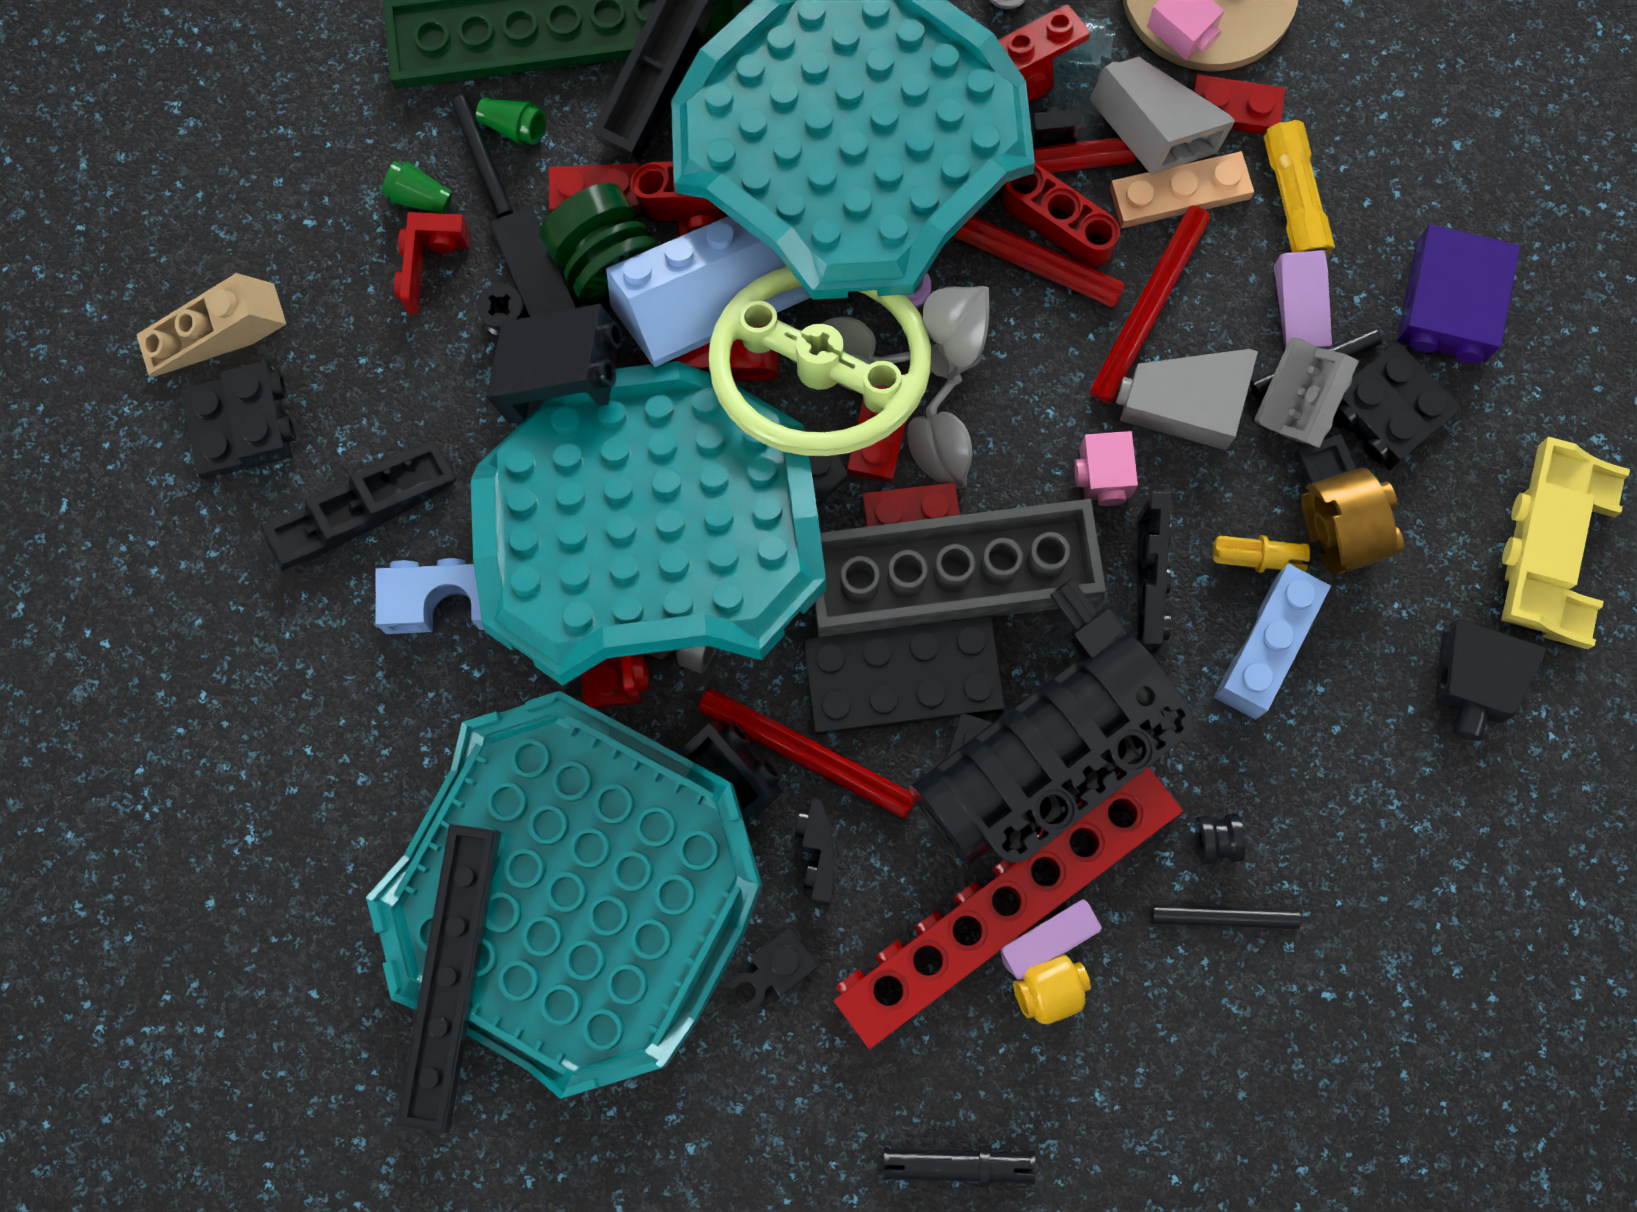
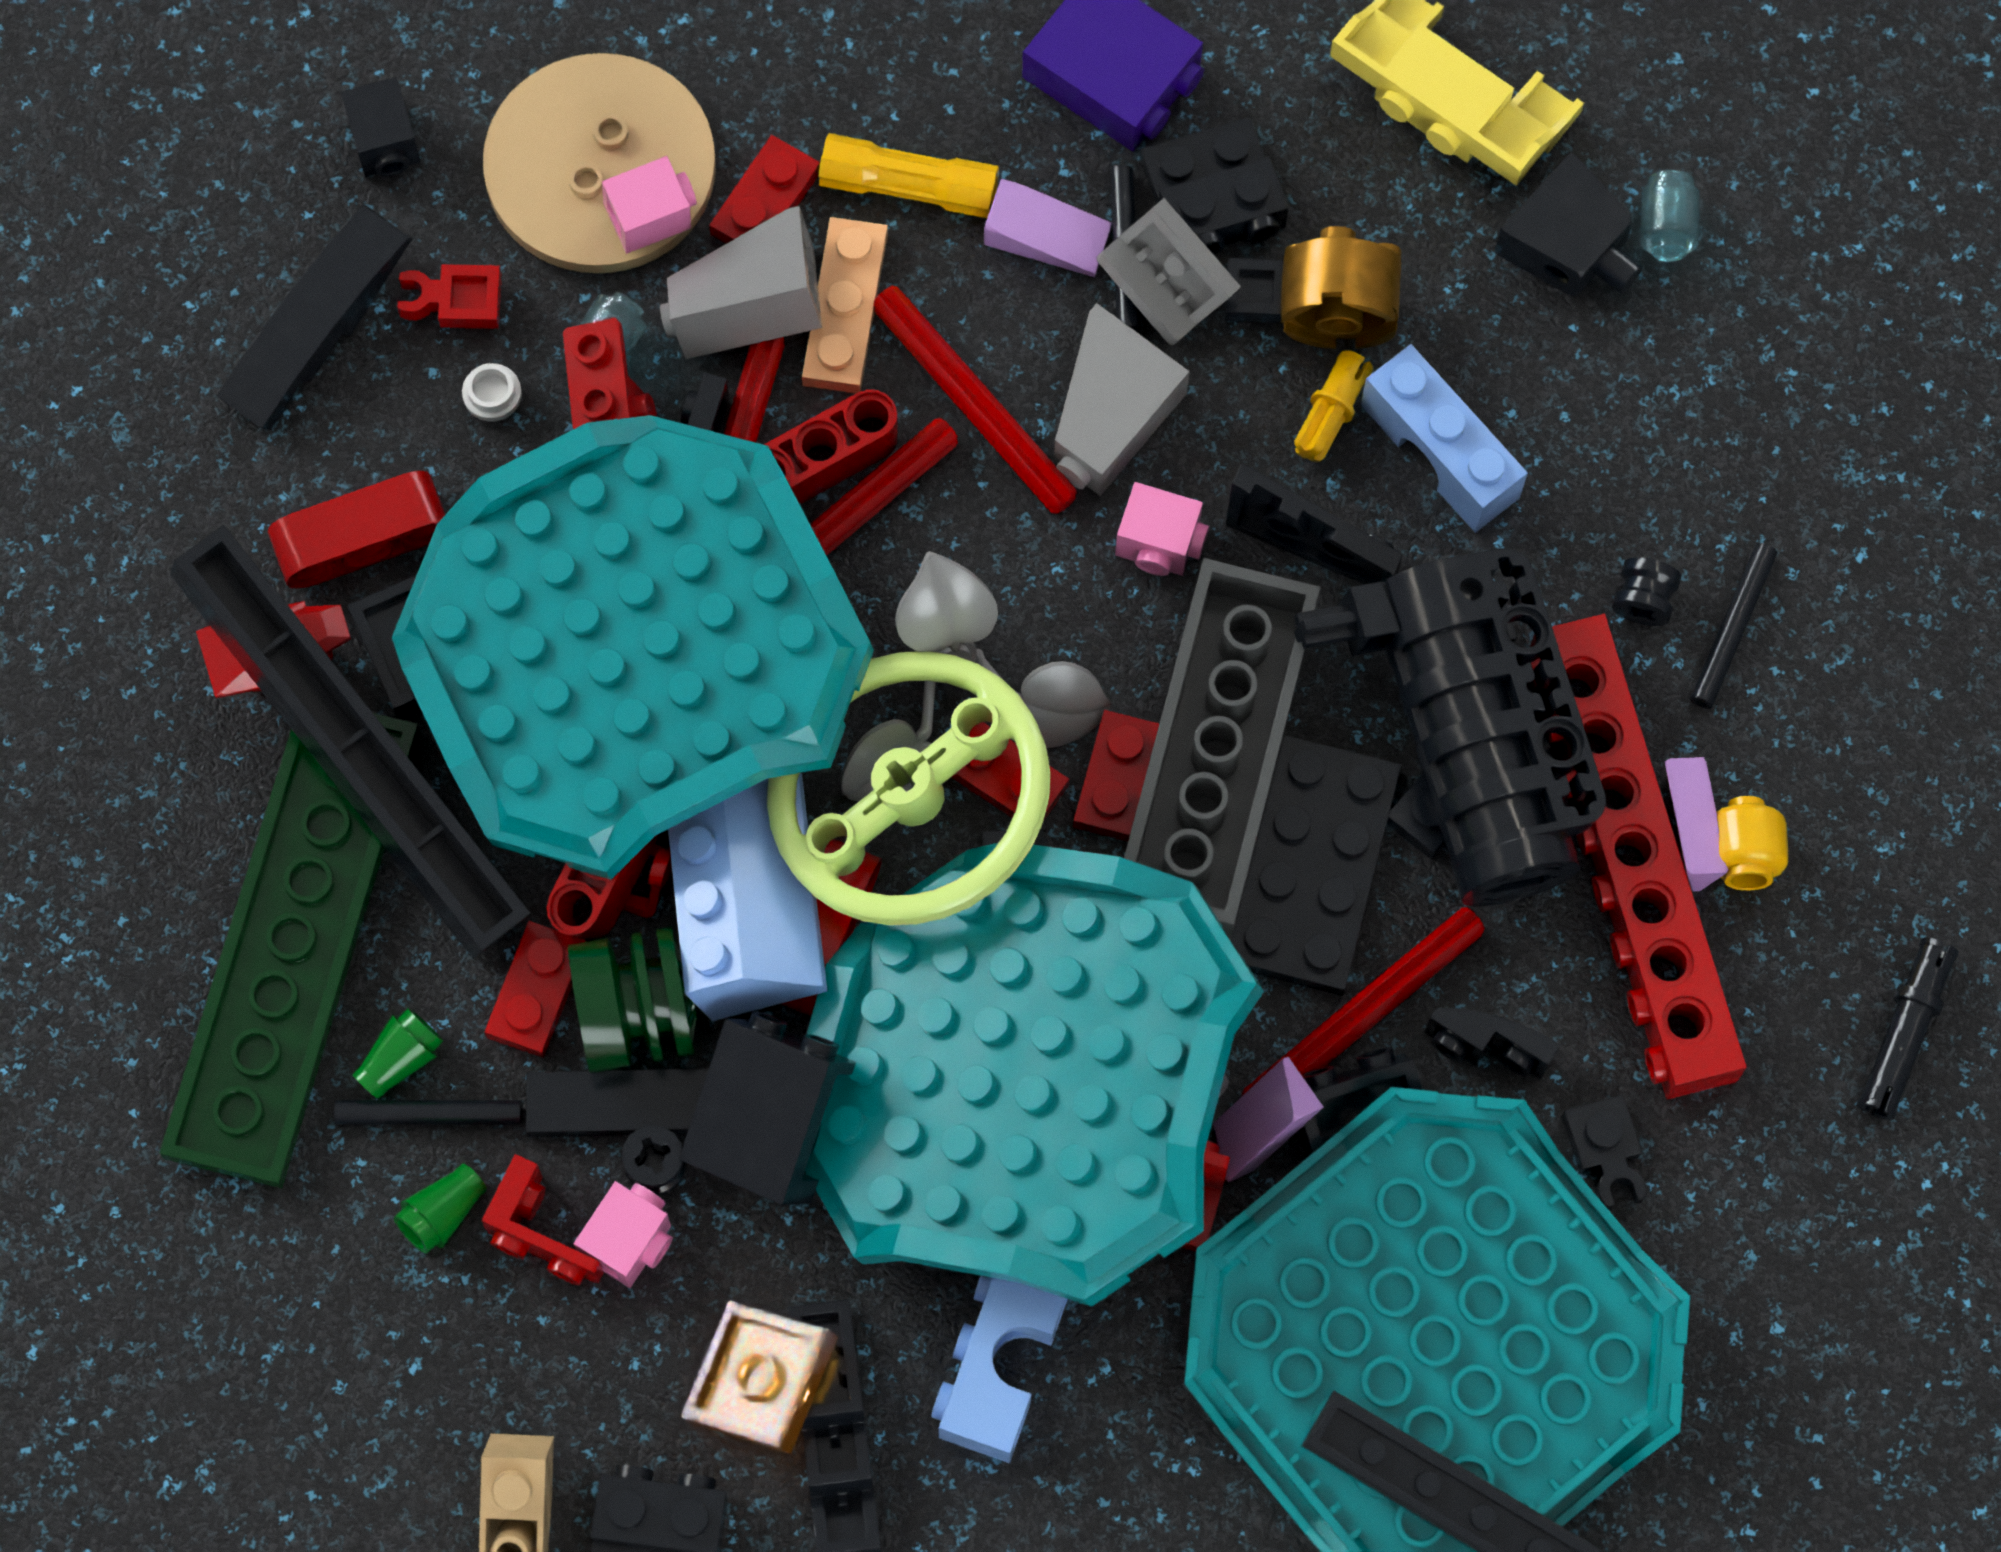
camera: 70 degrees left, 5 degrees down
none -> bright pink brick [573,1181,673,1288]
none -> clear orange tile [680,1301,838,1454]
none -> lavender slope [1213,1057,1323,1182]
none -> clear light blue brick [1640,170,1700,261]

